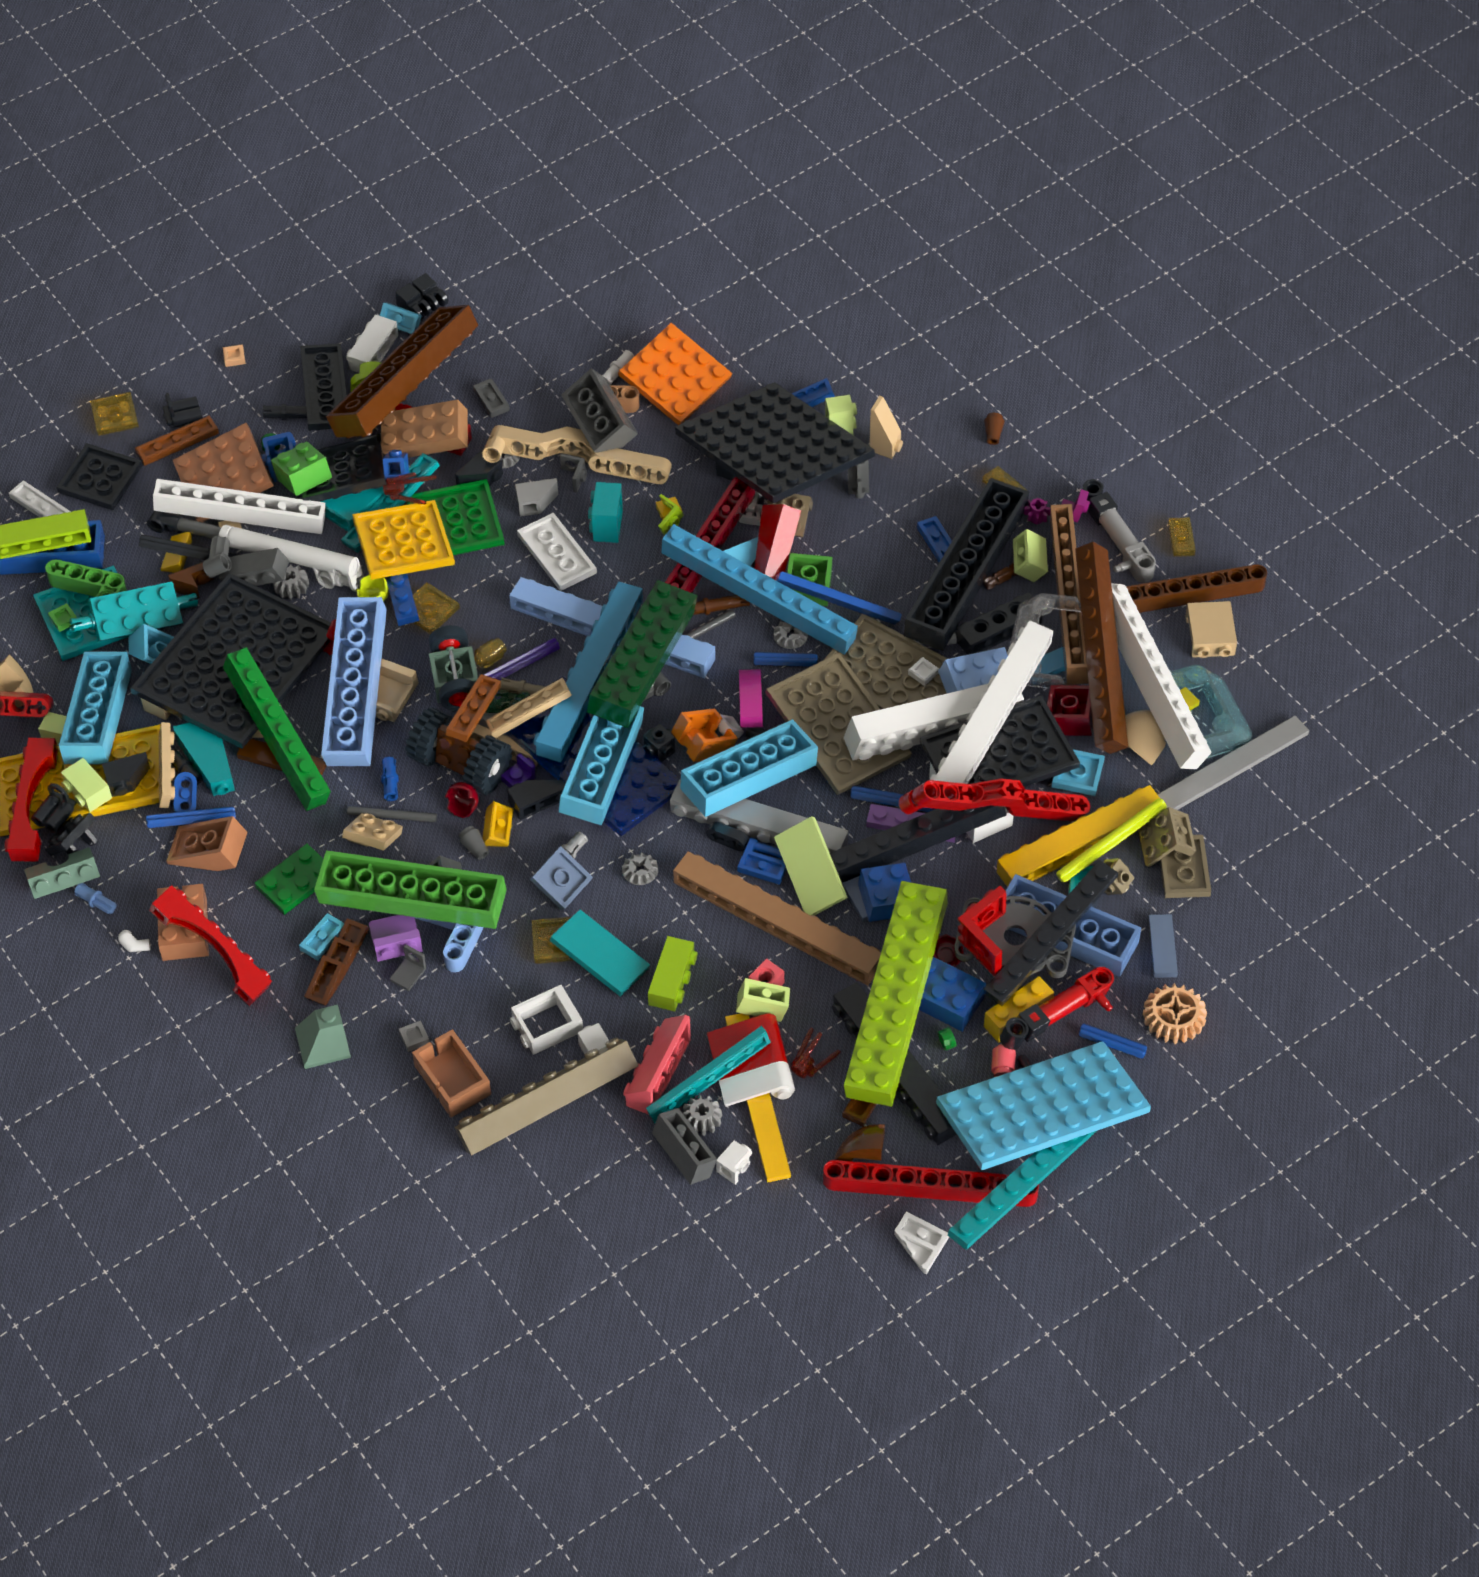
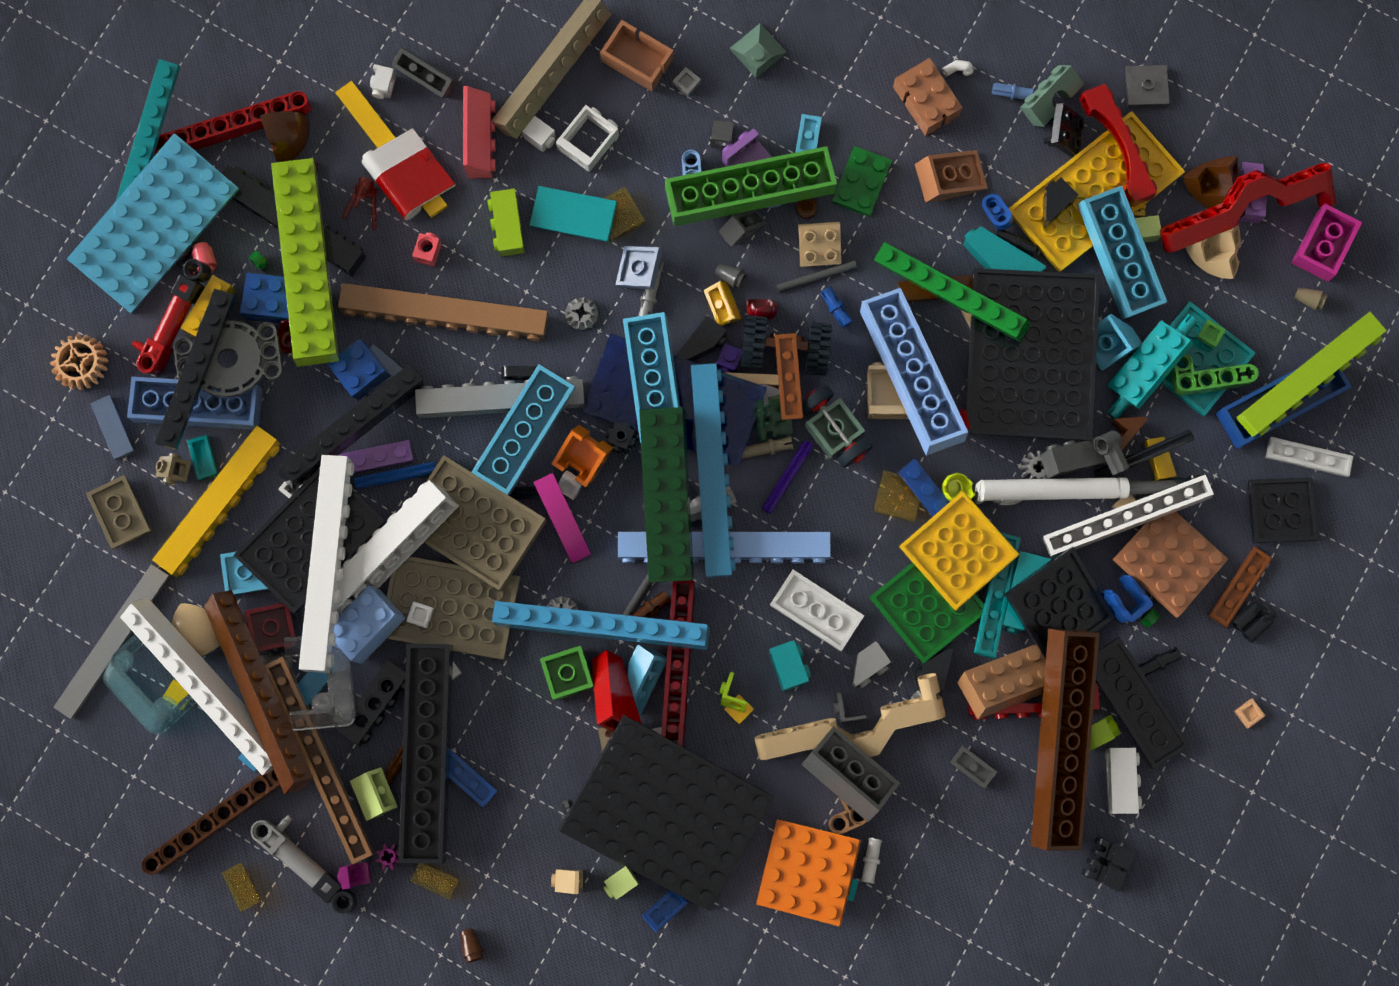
camera: 155 degrees right, 25 degrees up
black piece [31,783,77,833] -> none
yellowish green brick [61,758,112,812] -> none
clear yellow plate [90,392,139,436] -> none
blue axle [146,806,236,828] -> none
red arch [149,885,272,1006] -> none
tan plate [159,722,175,808] -> none
bright green brick [271,442,332,496] -> none
reddish brown slope [304,918,369,1006] -> none
medium azure plate [380,302,422,334] -> none
blue brick [383,450,409,479] -> none
clear red plant [383,472,437,505] -> none
clear yellow brick [474,638,507,668] -> none
tan tile [486,678,572,738] -> none
teal tile [646,1026,771,1123] -> none
light grey gear [683,1095,722,1136] -> none
yellowish green brick [736,978,790,1022] -> none
blue plate [737,838,787,885] -> none
blue axle [754,652,818,666] -> none
yellowish green tile [774,816,848,916] -> none
blue tile [775,571,902,625] -> none
white wing [894,1212,949,1275] -> none
red beam [899,779,1090,821] -> none
red bracket [958,886,1006,977] -> none
neon yellow axle [1056,798,1167,882] -> none
blue axle [1079,1023,1147,1058] -> none
dark tan bracket [1138,807,1196,867] -> none
tan panel [1185,601,1237,658] -> none

